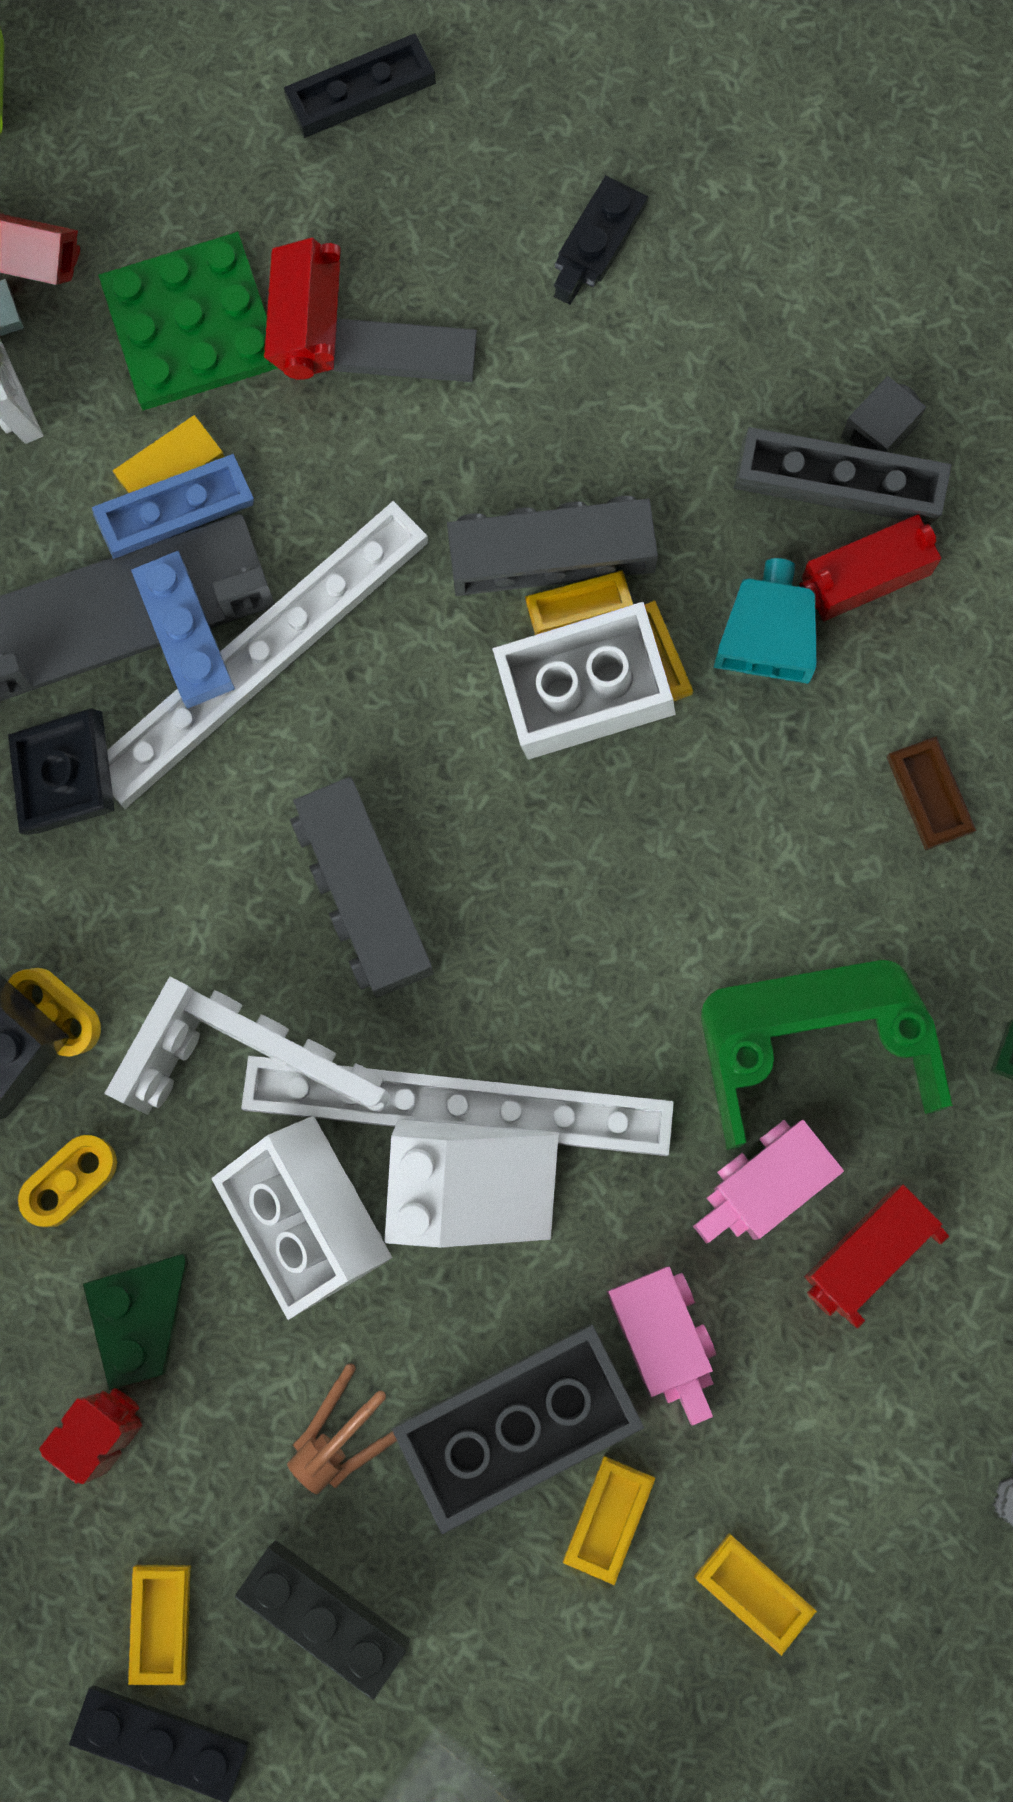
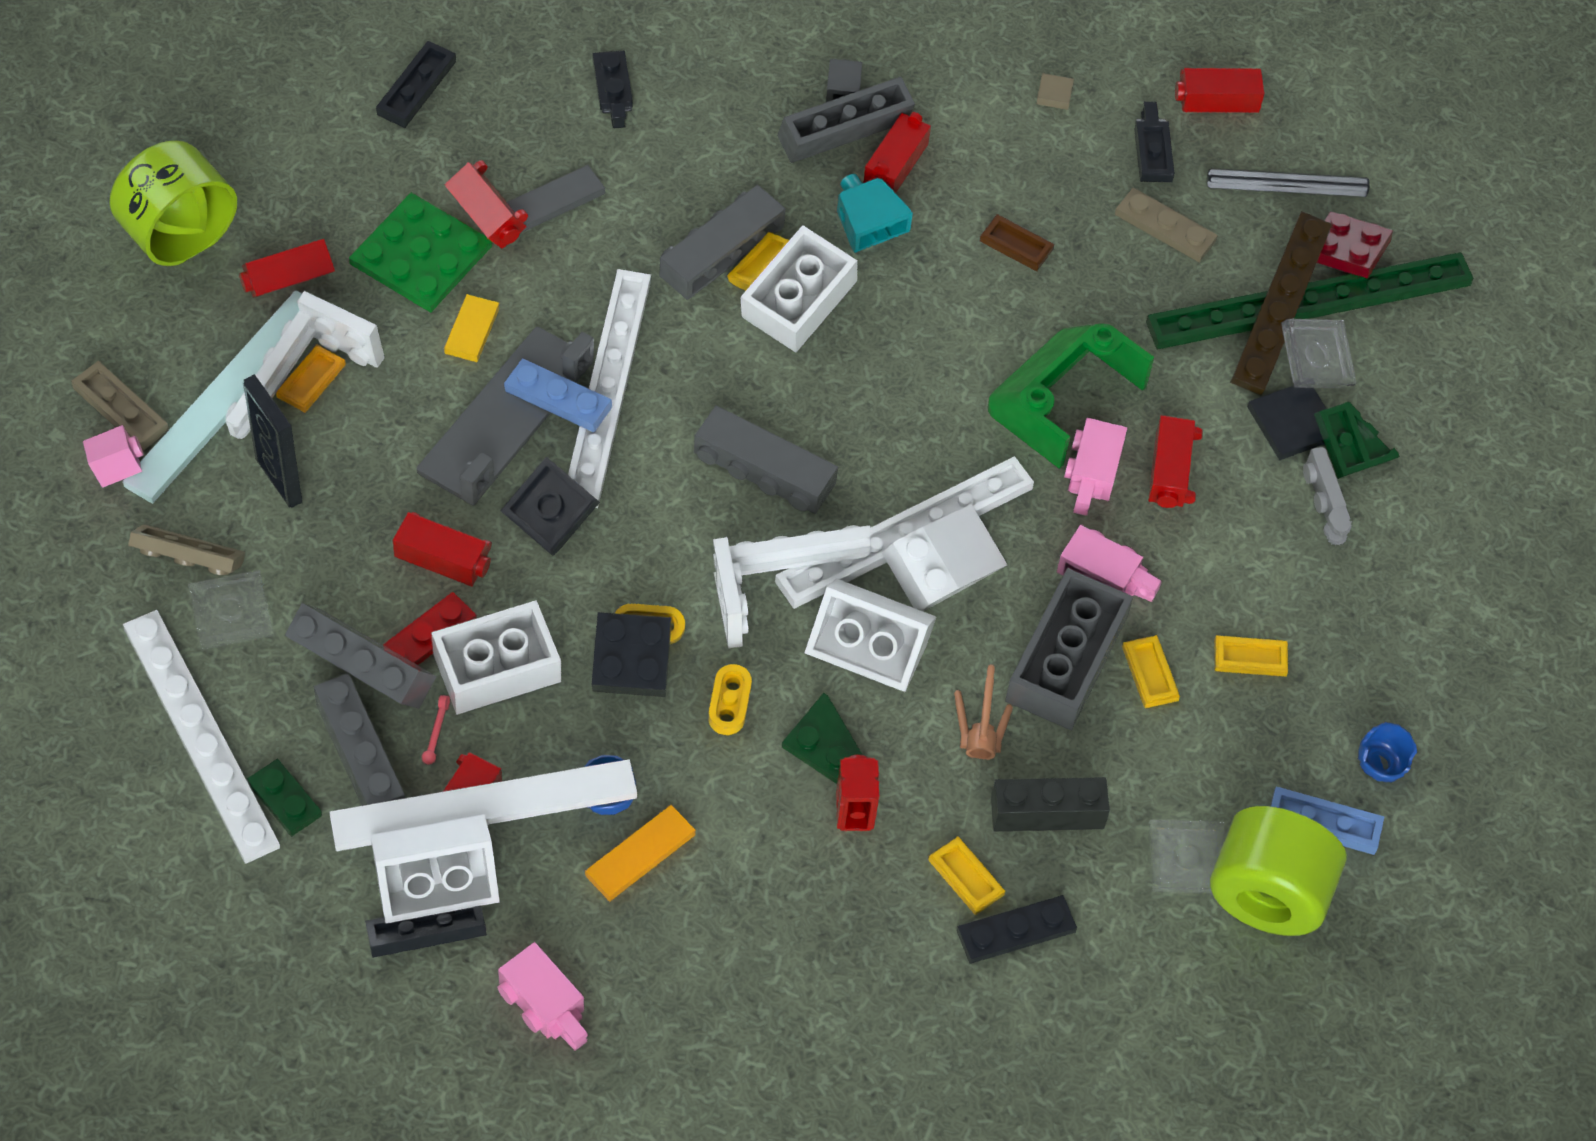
camera: 45 degrees left, 20 degrees down
medium blue plate [92,454,254,559] -> none

